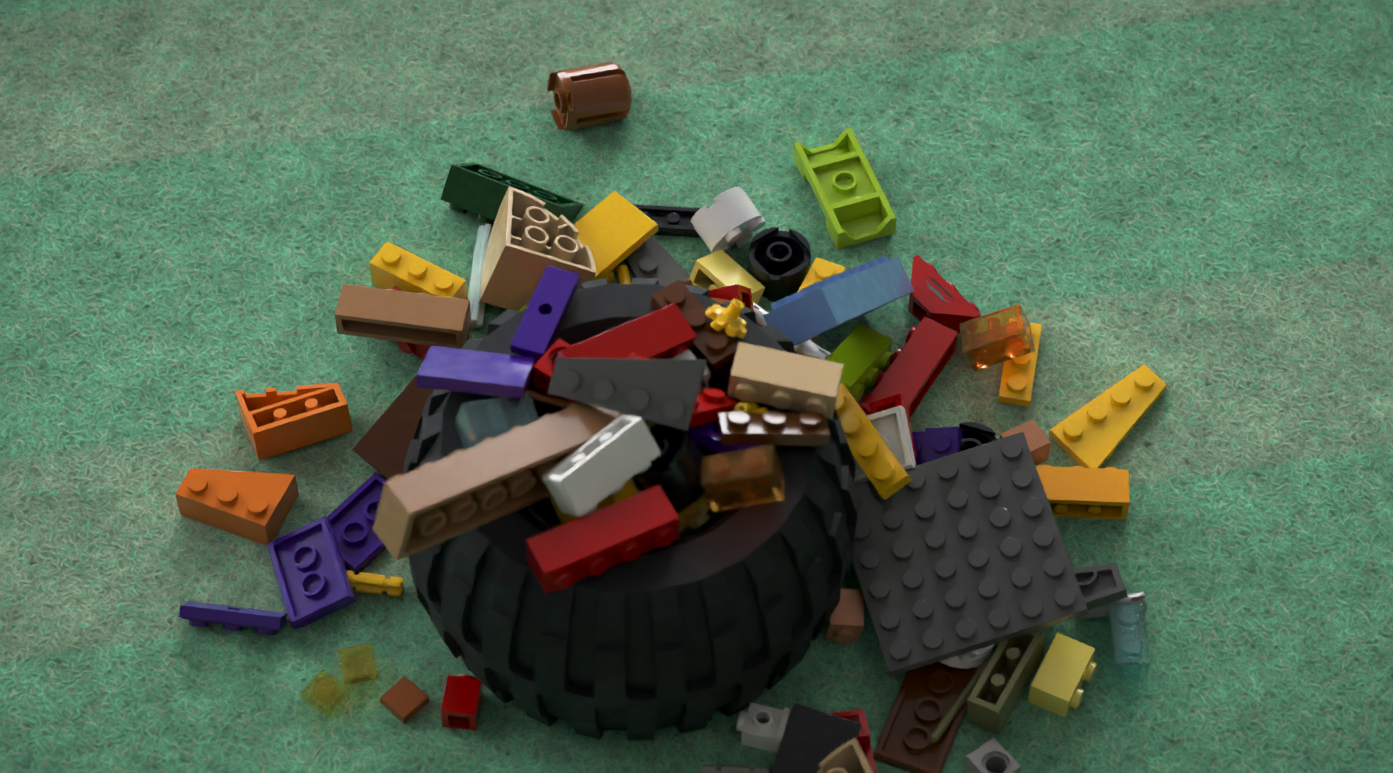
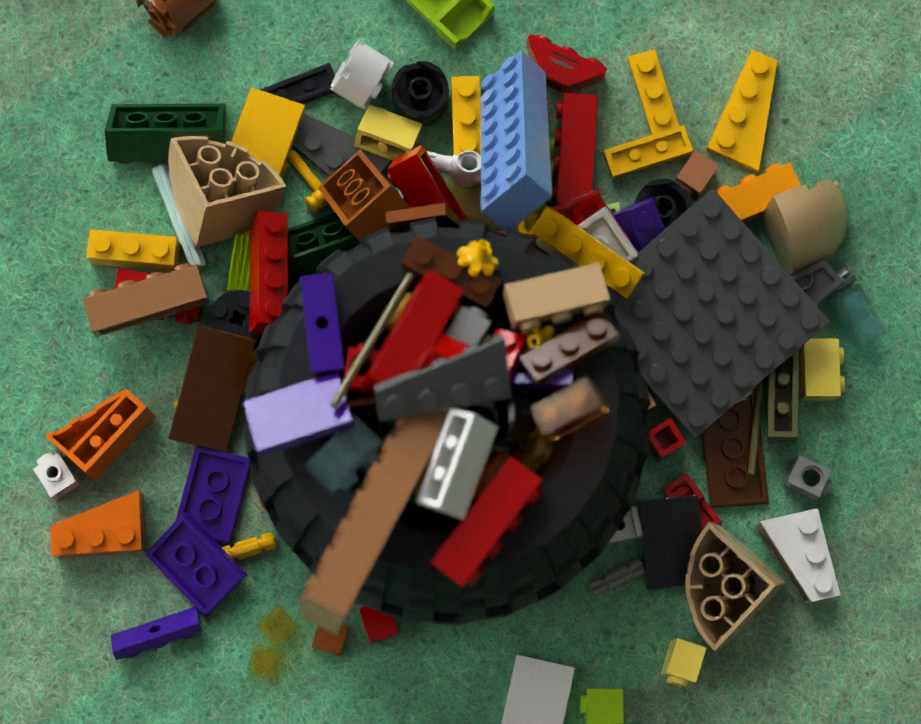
camera: 30 degrees left, 25 degrees up
clear orange brick [959,304,1035,371] -> none
none -> white brick [33,452,81,501]
none -> olive axle [330,273,414,408]
none -> yellow plate [603,125,693,179]
none -> red brick [649,418,687,462]
none -> tan brick [760,180,848,276]

